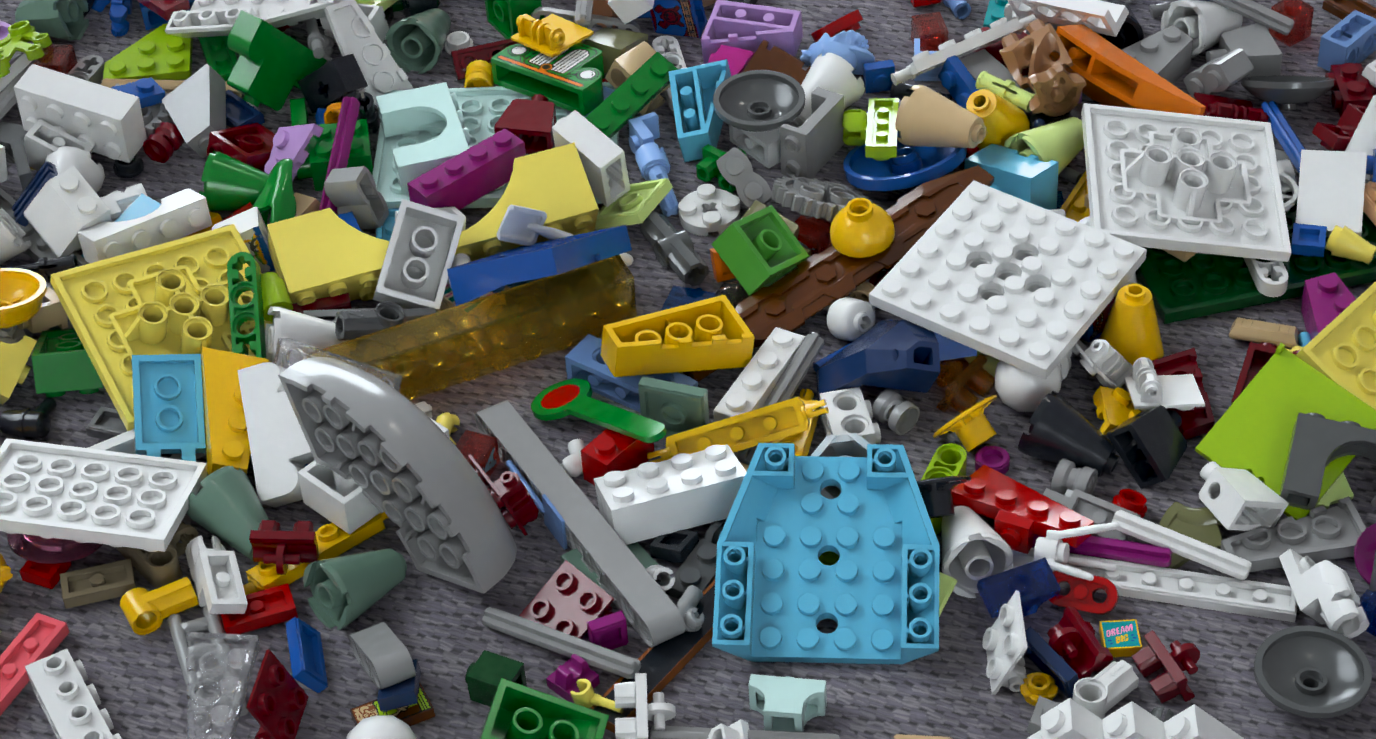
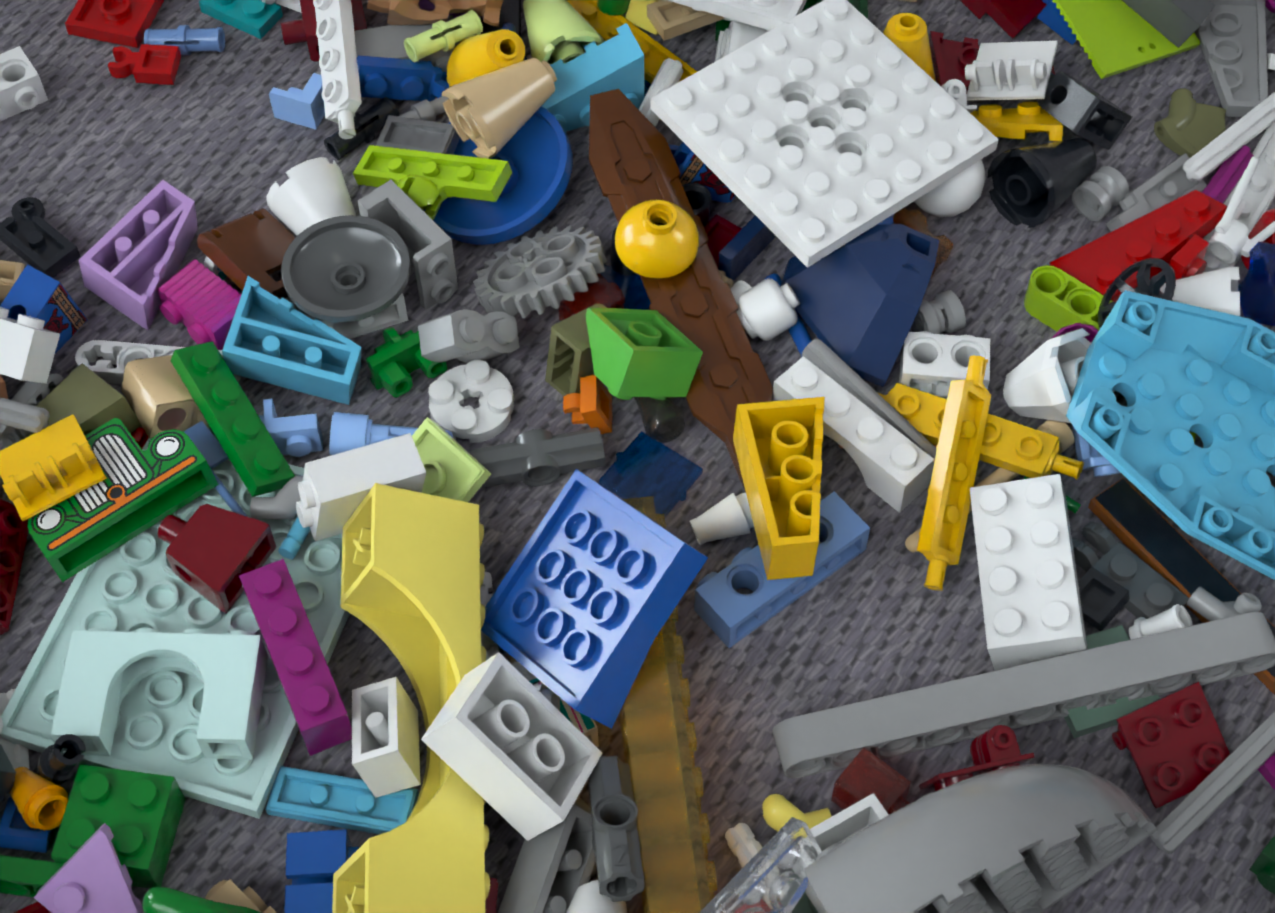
camera: 75 degrees left, 15 degrees up
magenta axle [319,96,360,215] -> none
light grey brick [324,166,389,230] -> none
yellow wheel [464,60,494,88] -> none
white piece [497,205,633,266] -> none
medium blue piece [506,460,567,550] -> none
green piece [531,378,667,443] -> none
white arm [560,439,585,478] -> none
red brick [581,429,654,485] -> none
magenta tile [587,610,629,650] -> none
sand green tile [638,376,710,438] -> none
light blue hair [800,30,875,75] -> none
red plate [811,9,863,42] -> none
blue plate [863,60,895,94] -> none
clear red brick [911,12,948,51] -> none
yellow wheel [933,395,997,452] -> none
magenta tile [975,446,1010,475] -> none
red plate [1112,489,1147,518] -> none
white torso [1199,461,1289,531] -> none

